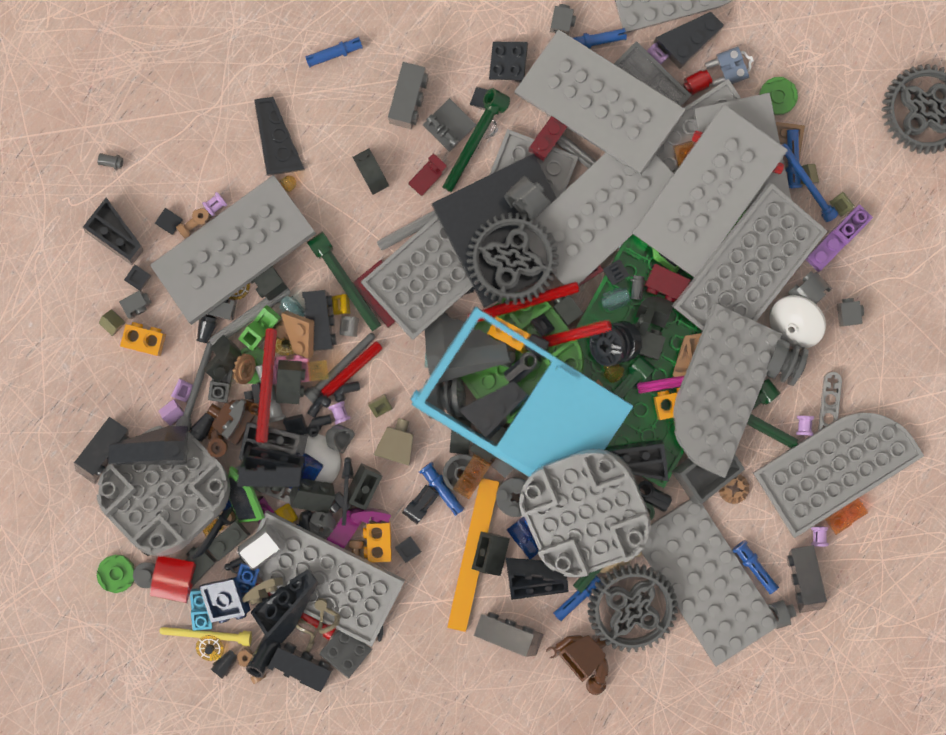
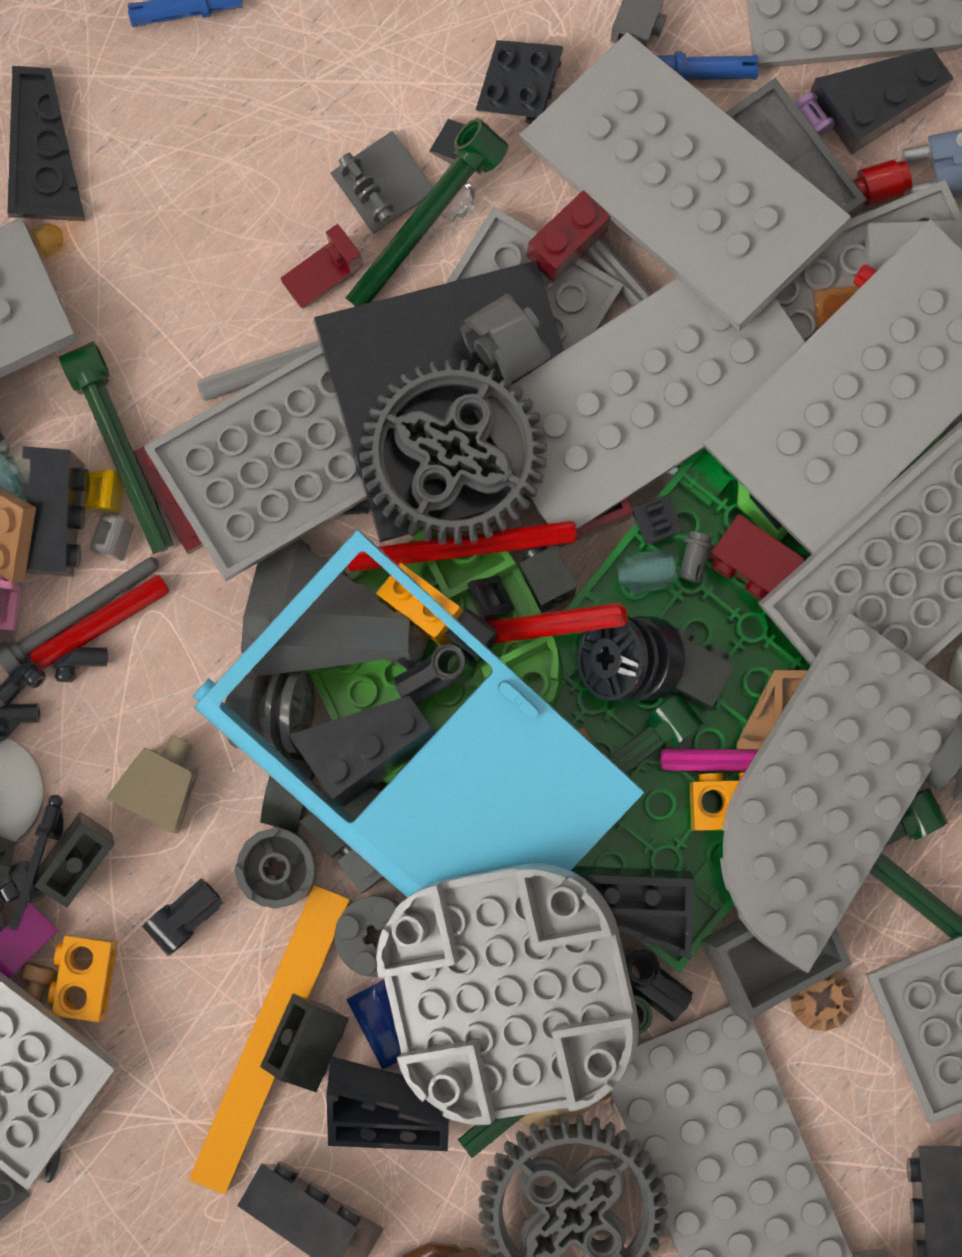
camera: 15 degrees right, 5 degrees down
clear yellow tile [307,360,329,381] -> none
dark grey piece [326,424,355,453] -> none
lavender bush [328,401,351,425] -> none
magenta slope [347,508,391,524] -> none
pearl dark grey brick [353,148,389,195] -> none
olive slope [368,394,393,418] -> none
dark grey piece [388,62,429,130] -> none
black plate [395,536,422,563] -> none
blue pin [418,462,465,516] -> none
clear orange slope [453,454,491,499] -> none
blue pin [553,576,602,622] -> none
clear yellow tile [604,364,624,383] -> none
pearl dark grey brick [635,297,674,336] -> none
blue pin [732,540,779,595] -> none

